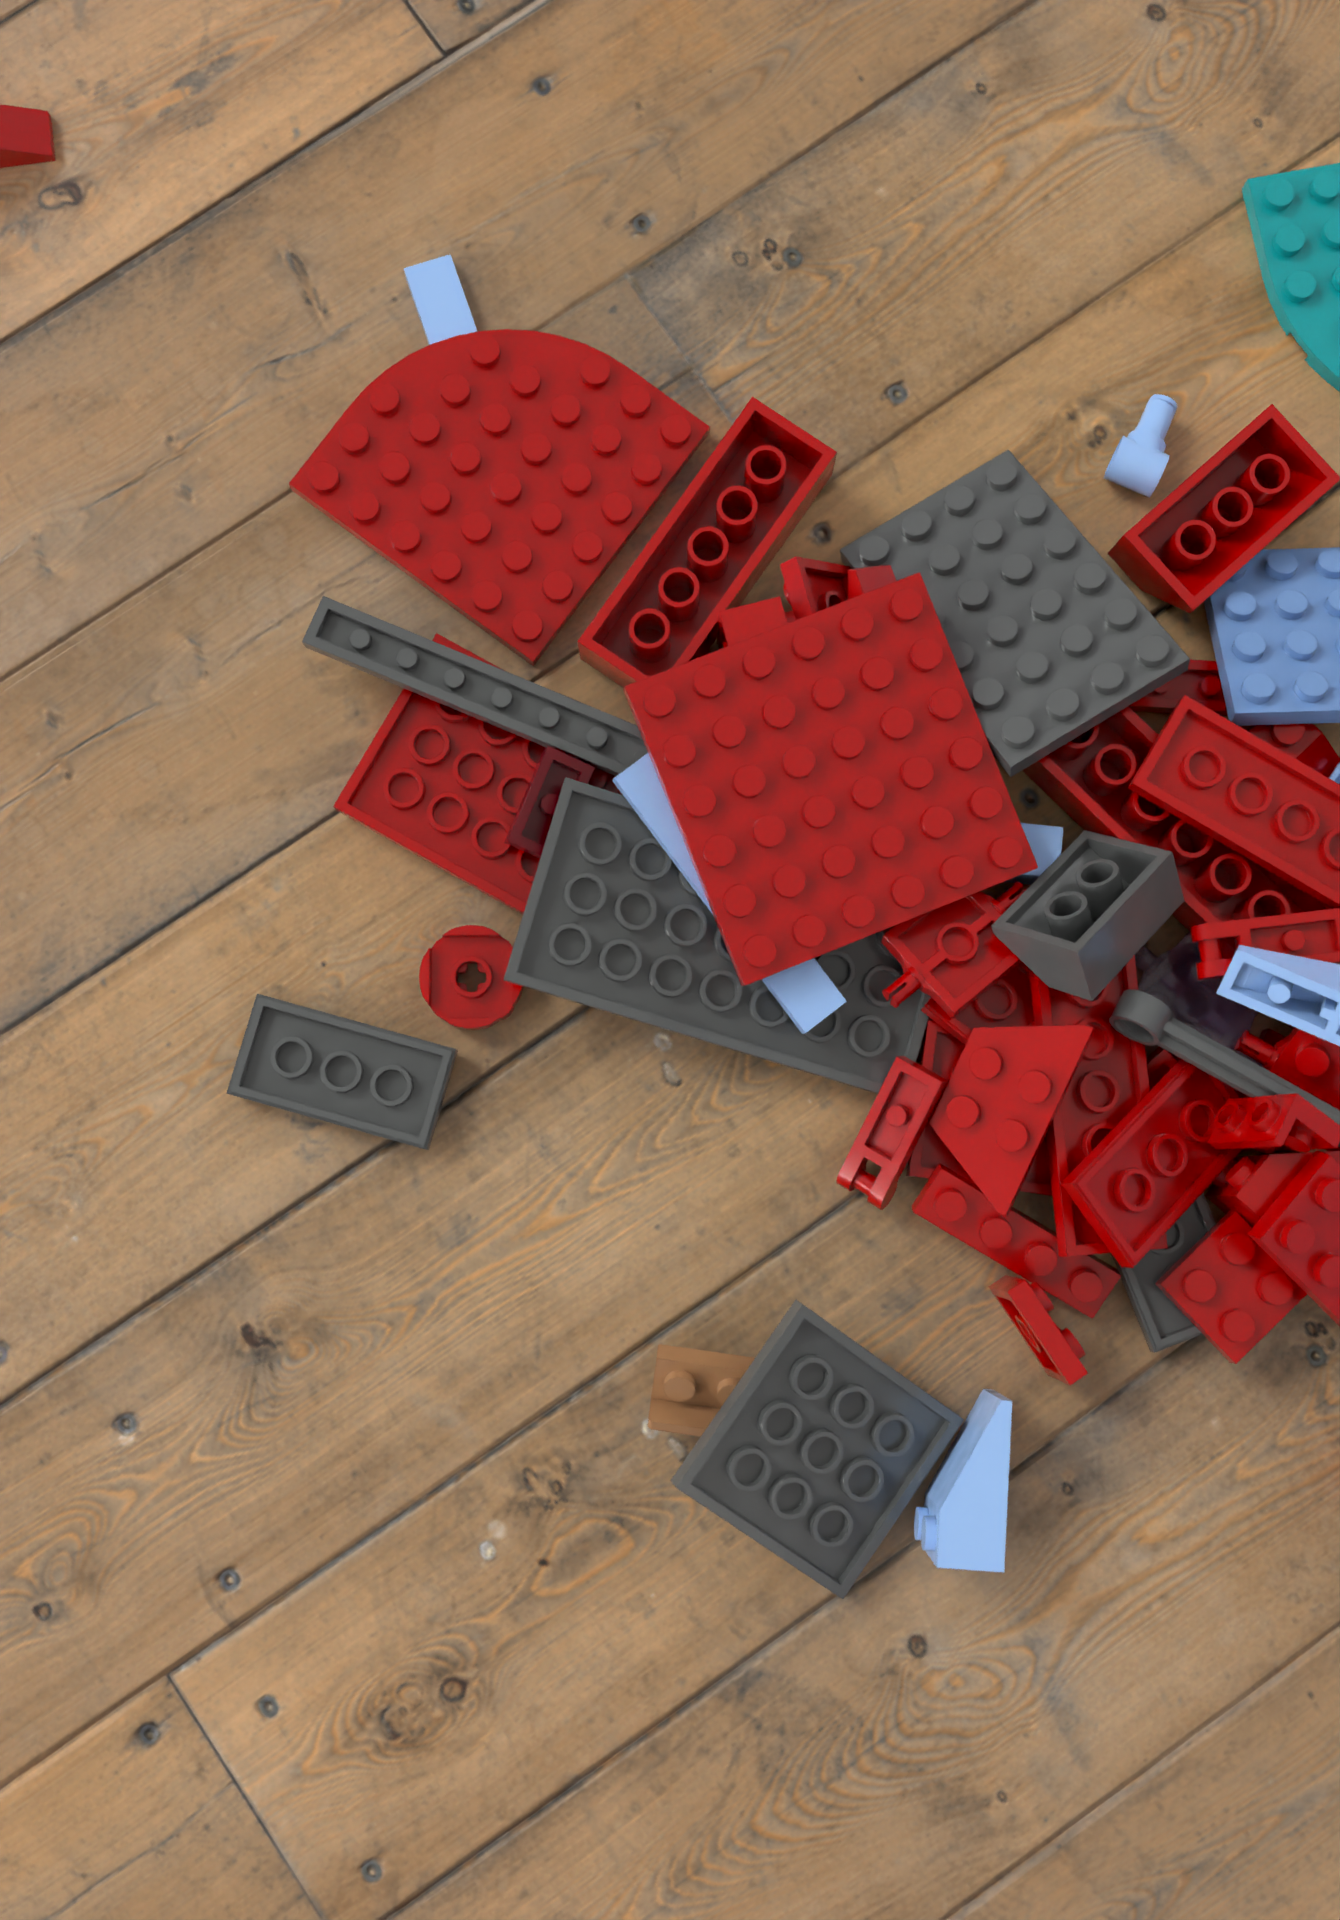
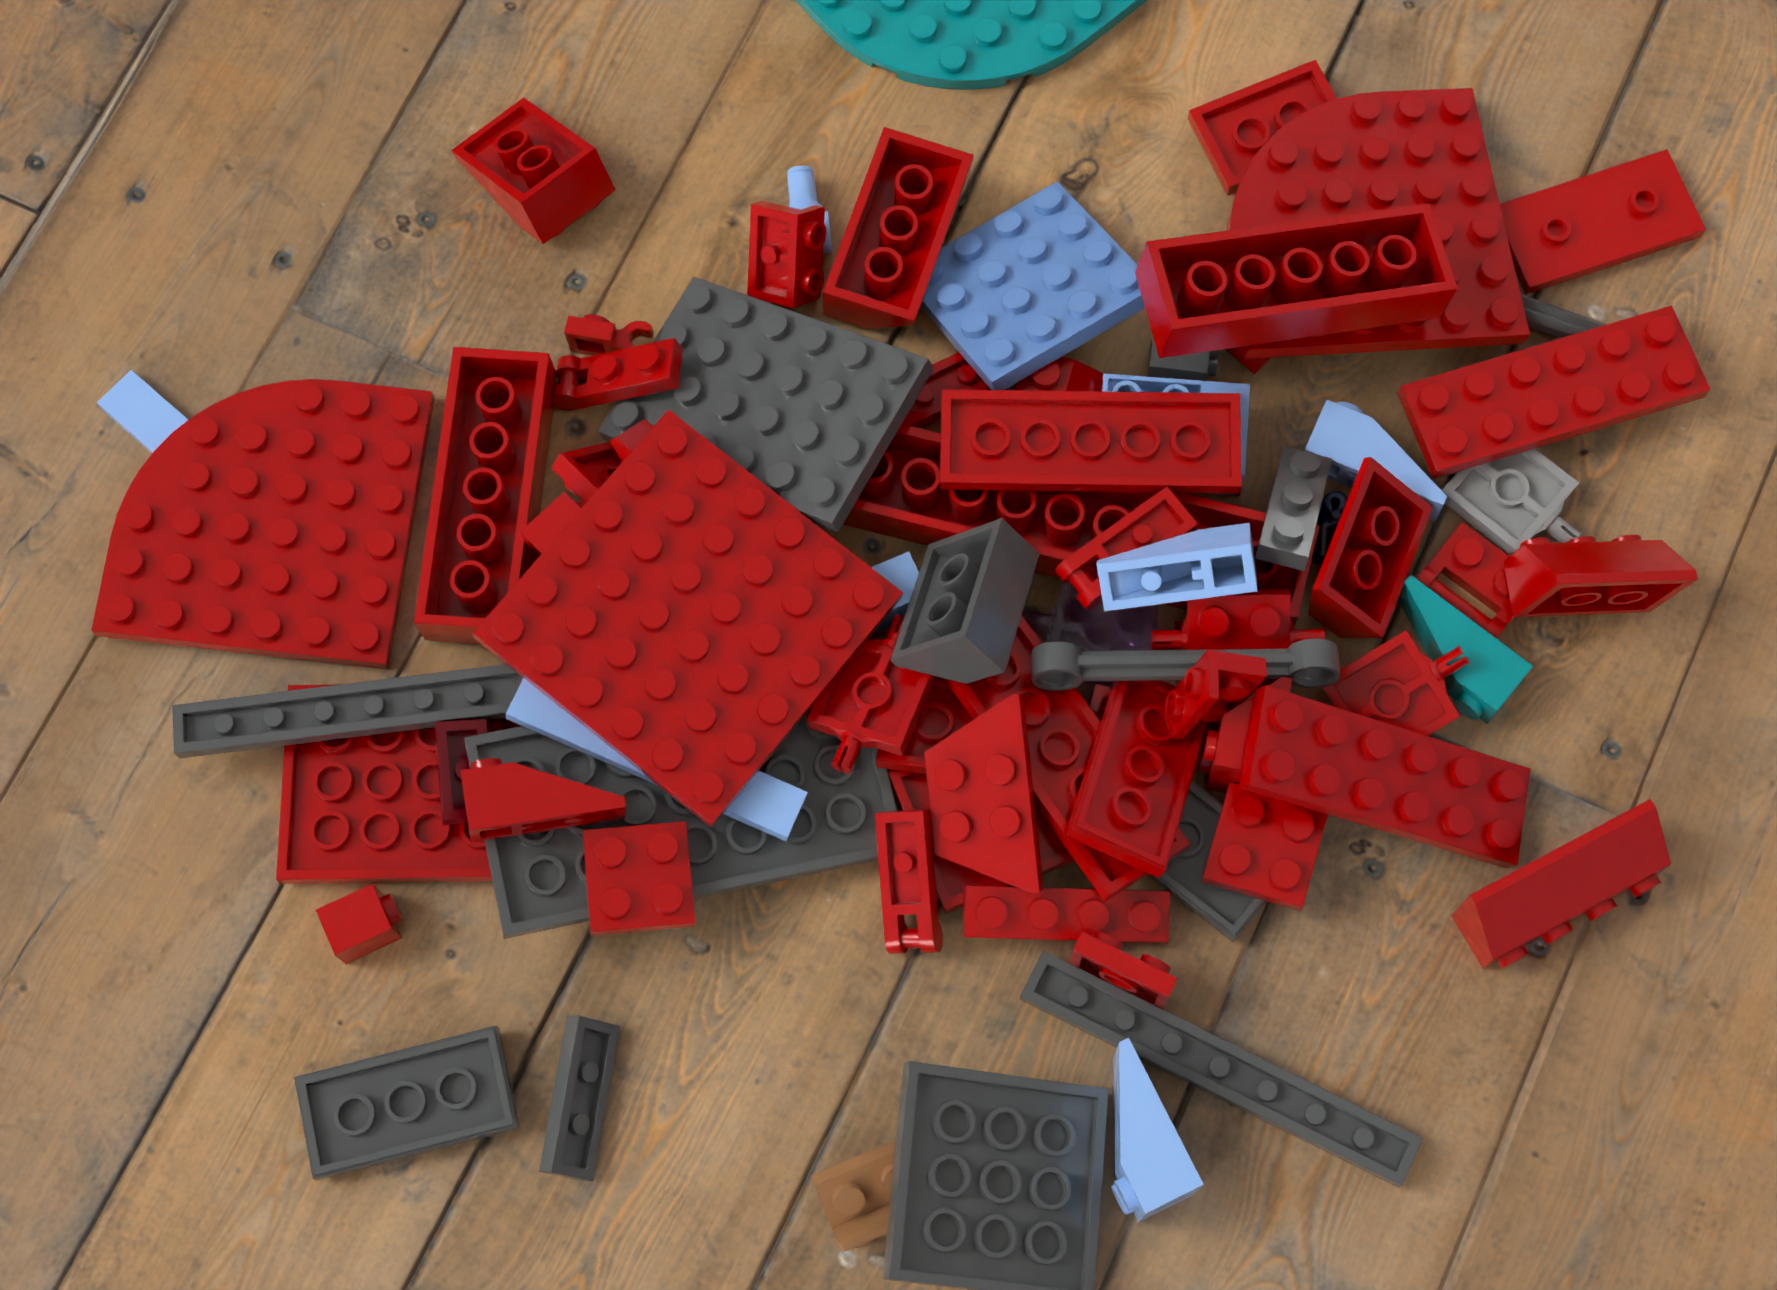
camera: 25 degrees left, 10 degrees down
red plate [419,925,523,1030] -> none
none -> red brick [316,884,403,964]
none -> red slope [451,97,616,244]
none -> red slope [460,758,626,842]
none -> dark grey plate [539,1015,620,1181]
none -> red plate [552,338,683,411]
none -> red plate [564,314,654,356]
none -> red plate [582,821,695,936]
none -> red bracket [747,201,826,308]
none -> dark grey plate [1020,951,1423,1188]

